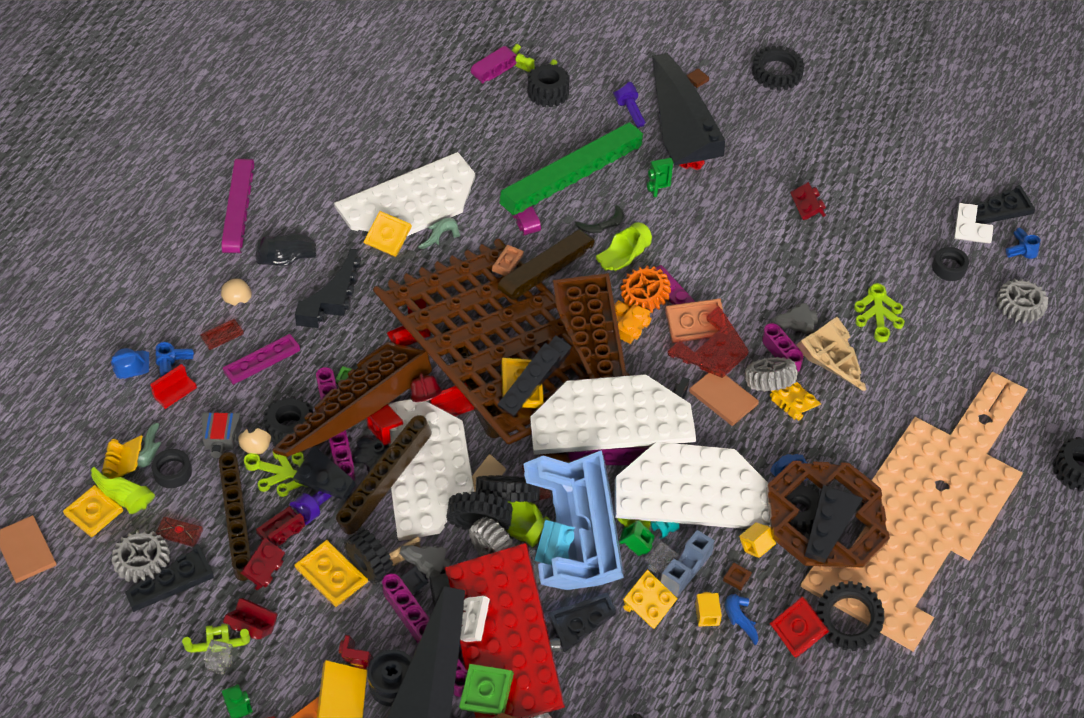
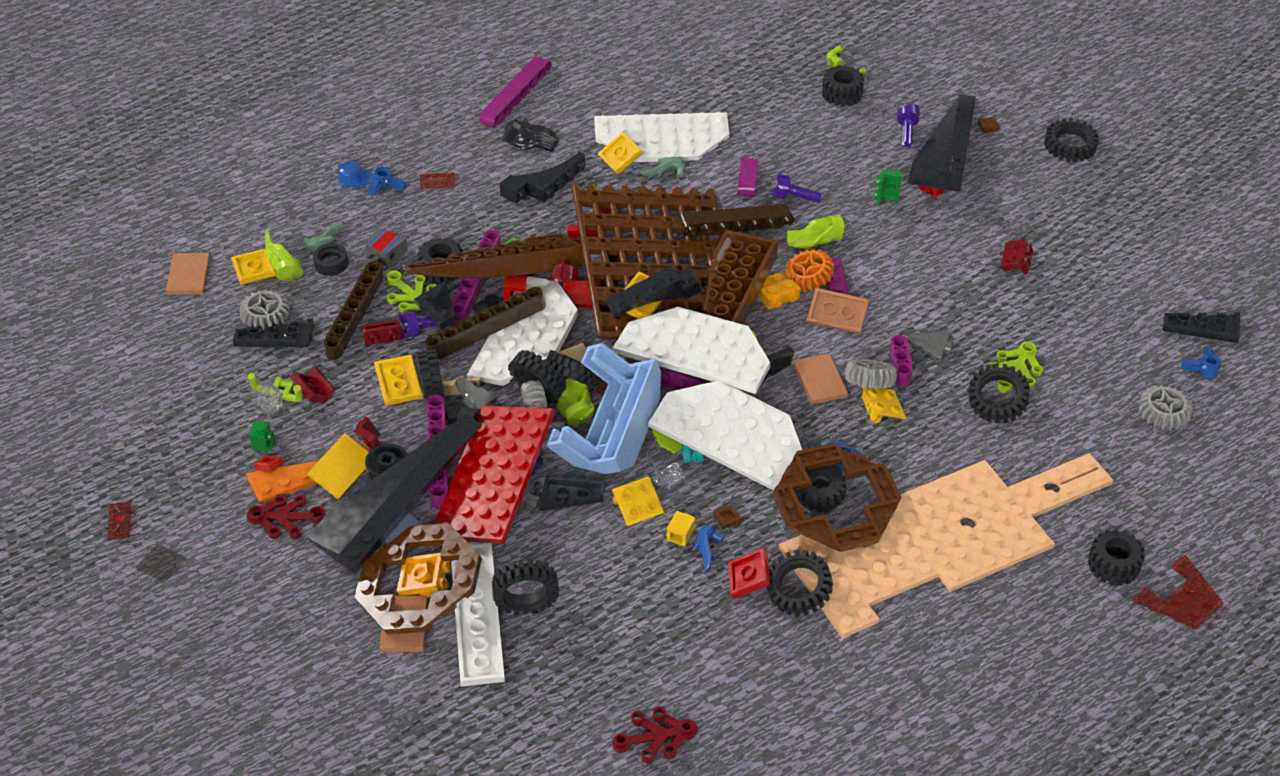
camera: 30 degrees right, 5 degrees down
yellow hinge [102,435,143,479] -> none
red panel [150,364,197,409] -> none
clear red tile [156,517,203,547] -> none
tan hair [221,279,251,306] -> none
magenta plate [223,334,300,385] -> none
tan hair [238,428,271,455] -> none
dark red bracket [241,538,285,591] -> none
bright green plate [459,664,514,715] -> none
white plate [460,596,490,642] -> none
magenta beam [471,46,517,84] -> none
nougat plate [492,245,524,276] -> none
green brick [499,122,643,216] -> none
medium azure brick [534,520,575,565] -> none
pearl dark grey piece [575,205,624,233] -> none
green brick [619,520,655,556] -> none
sand blue arch [661,530,715,597] -> none
clear red wing [668,306,749,378] -> none
yellow brick [739,522,776,558] -> none
tan wedge [797,317,867,391] -> none
black wing [804,485,863,563] -> none
black tyre [932,247,969,281] -> none
white plate [954,203,993,244] -> none
none -> dark purple piece [771,173,822,202]
none -> black tyre [969,363,1030,423]

